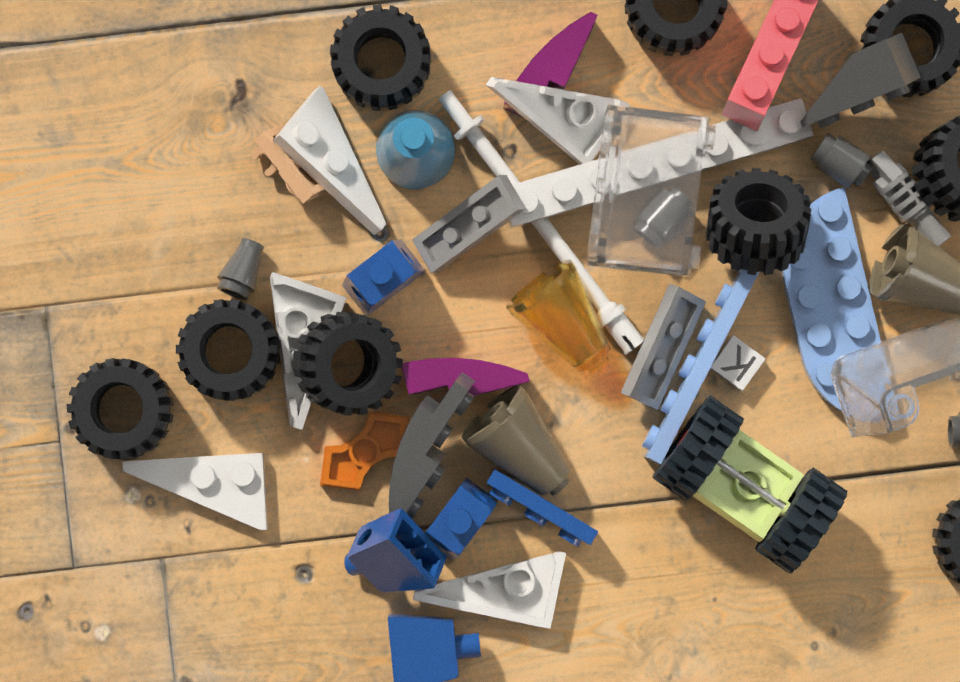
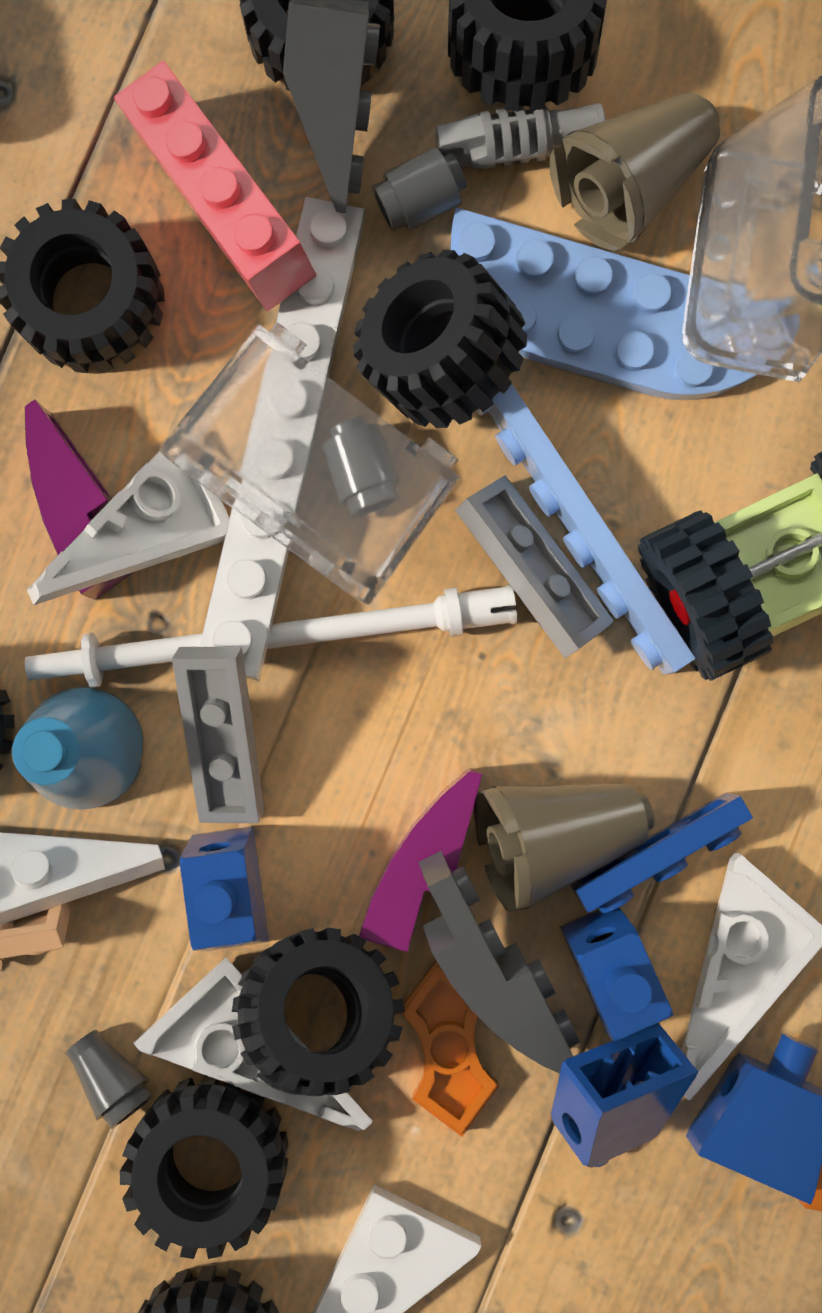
camera: 55 degrees left, 0 degrees up
clear yellow cone [506,260,611,374] -> none
white tile [710,335,766,391] -> none

